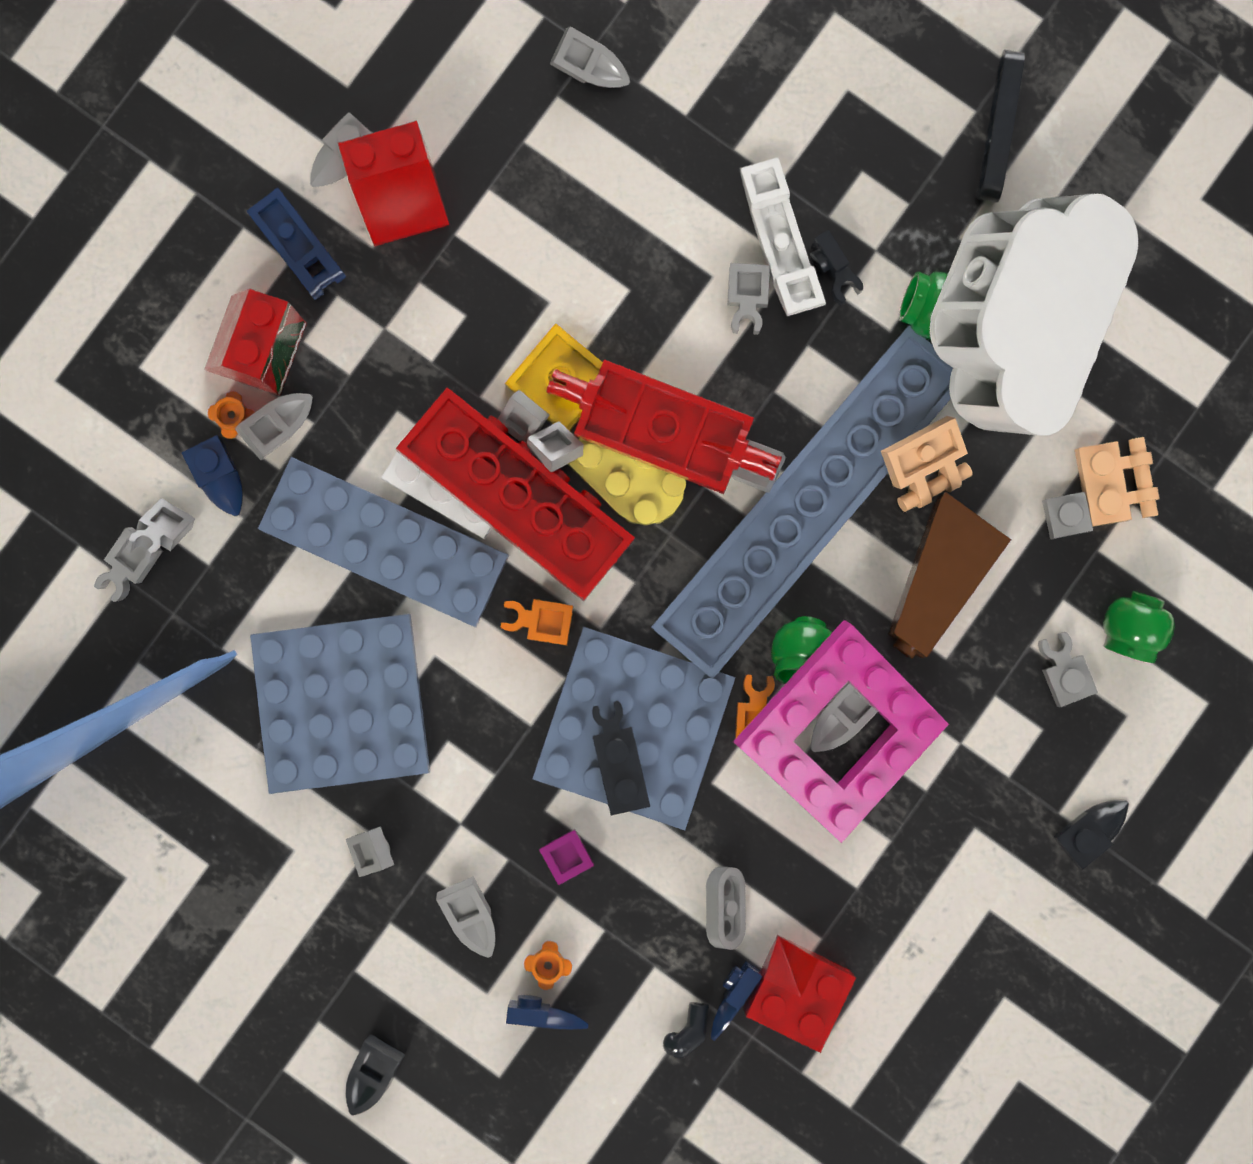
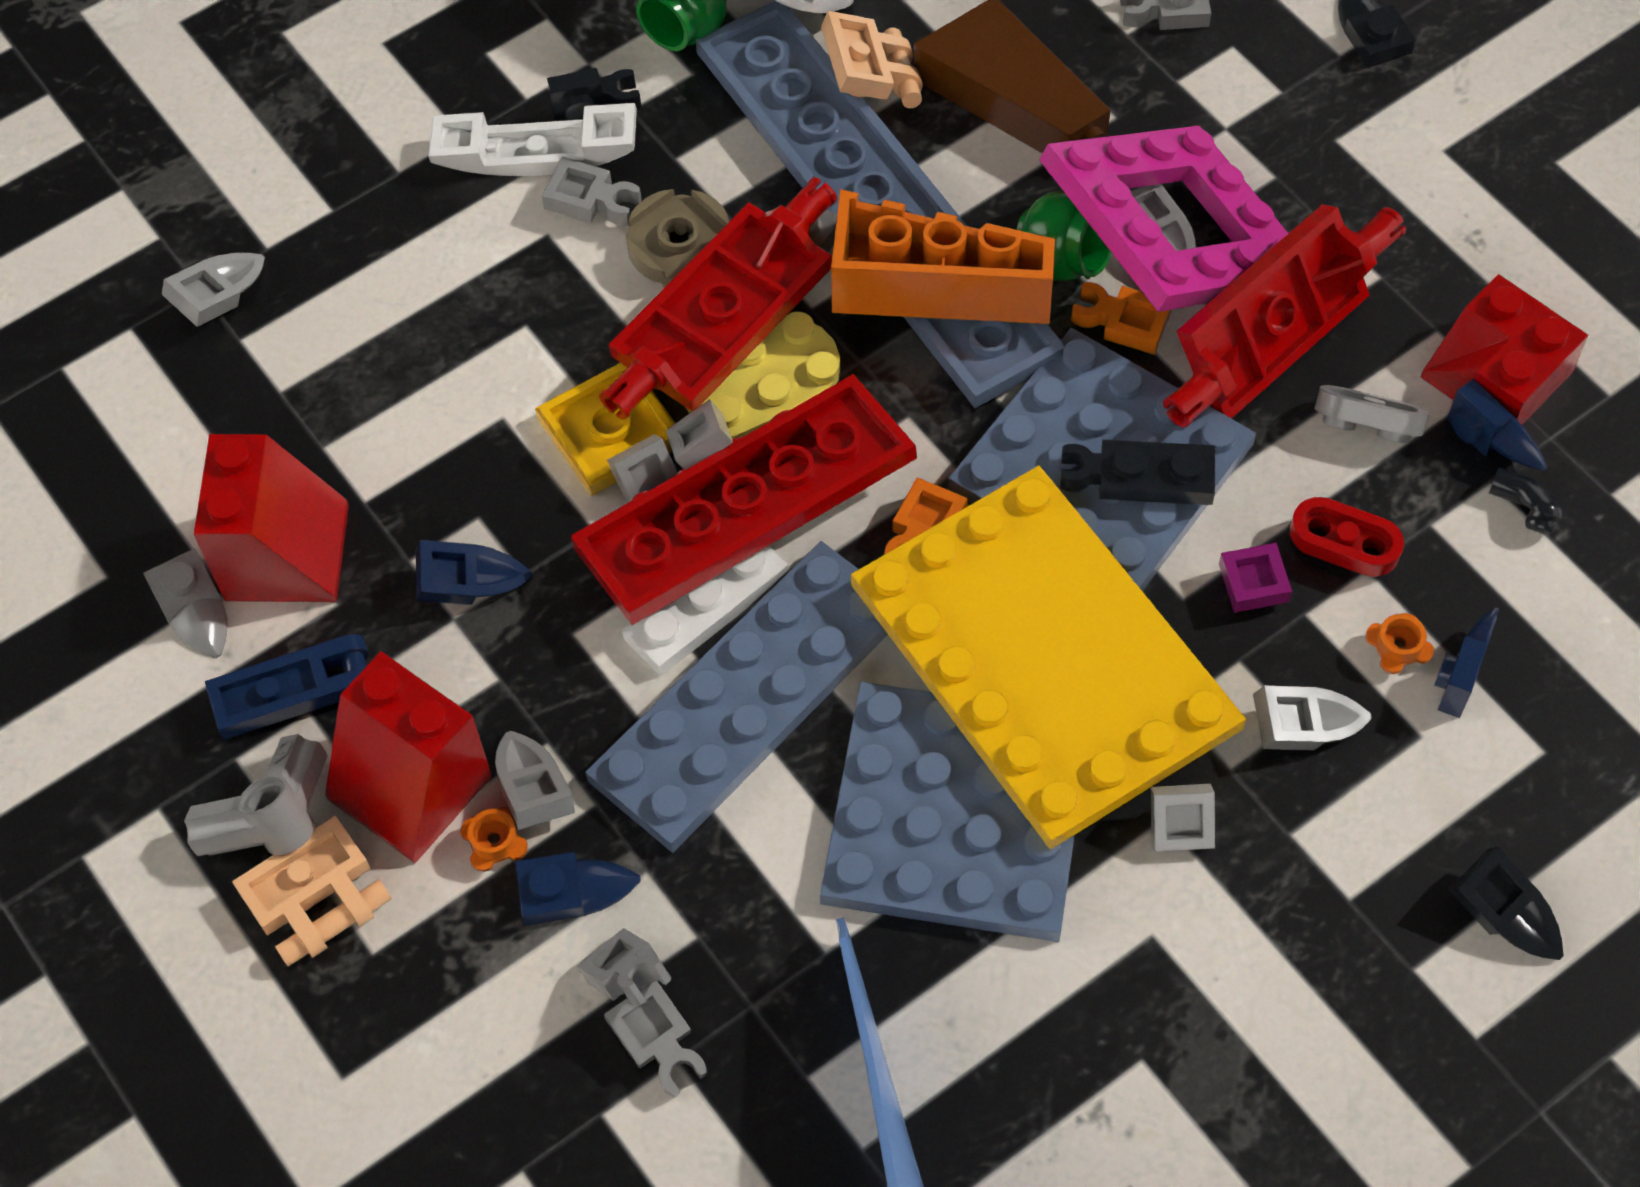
camera: 70 degrees left, 25 degrees down
none -> light grey piece [184,734,328,856]
none -> light nougat plate [232,815,392,967]
none -> dark blue plate [416,540,532,605]
none -> dark tan plate [626,189,729,288]
none -> orange wedge [831,189,1055,324]
none -> yellow plate [851,465,1246,850]
none -> red plate [1163,204,1406,428]
none -> red plate [1290,497,1404,577]

